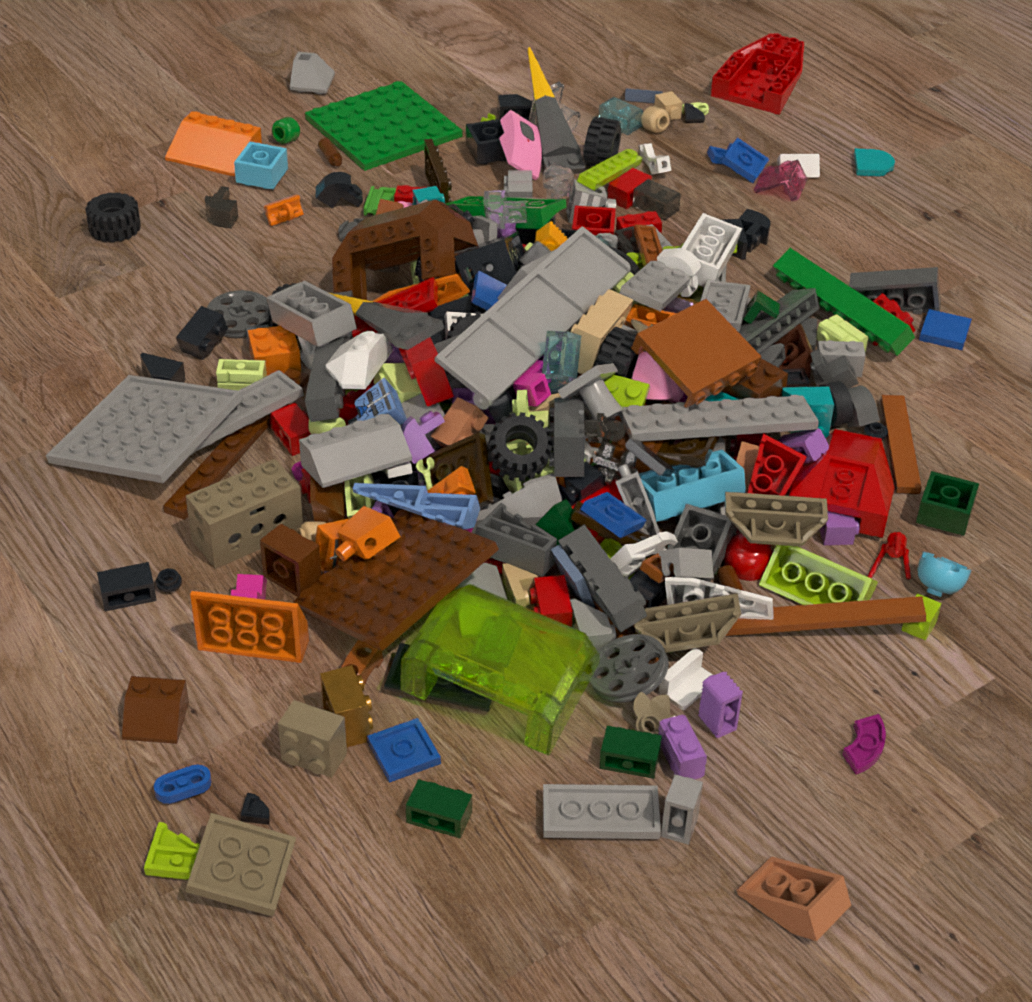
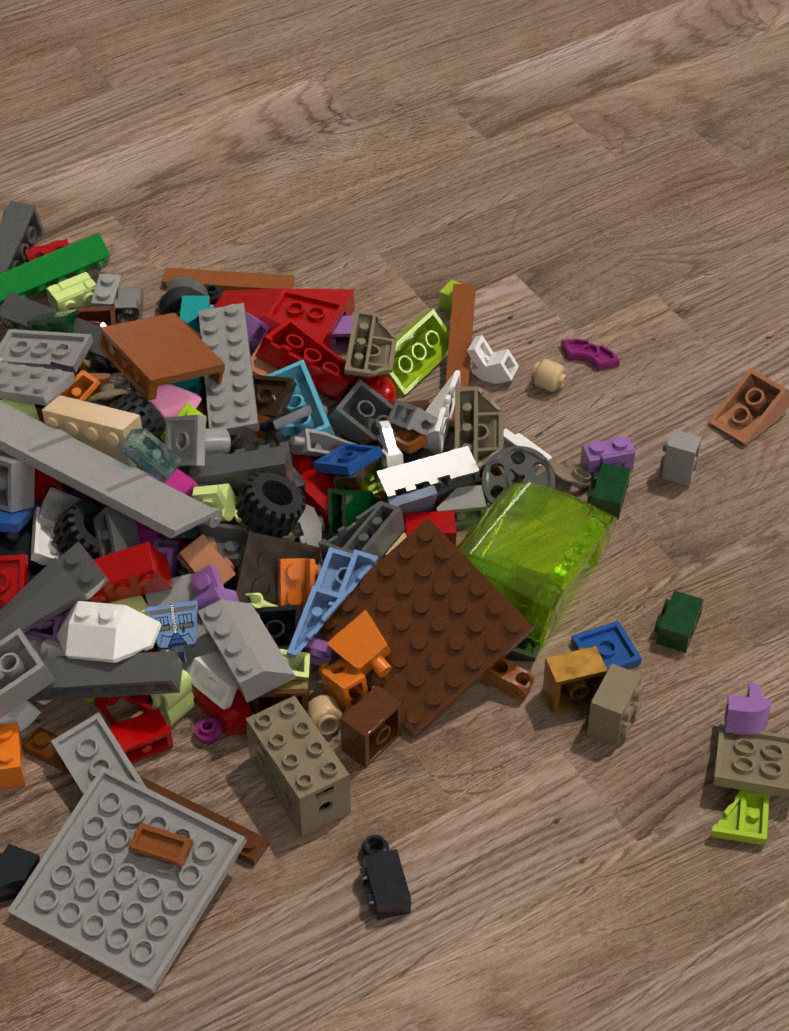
camera: 85 degrees left, 5 degrees up
reddish brown slope [122,676,189,744] -> none
blue plate [154,764,212,804] -> none
orange slope [190,591,309,663] -> none
yellowish green brick [216,359,267,391] -> none
dark pink brick [231,574,267,600] -> none
black tile [240,792,270,825] -> none
light grey plate [543,784,661,839] -> none
medium lavender brick [698,672,743,738] -> none
red plant [867,532,911,580] -> none
dark green brick [916,471,980,536] -> none
medium azure cylinder [917,551,972,597] -> none
blue tile [919,309,972,350] -> none
none -> dark orange tile [128,823,194,869]
none -> white brick [467,335,519,384]
none -> tan head [531,359,567,392]
none -> medium lavender brick [724,683,772,735]

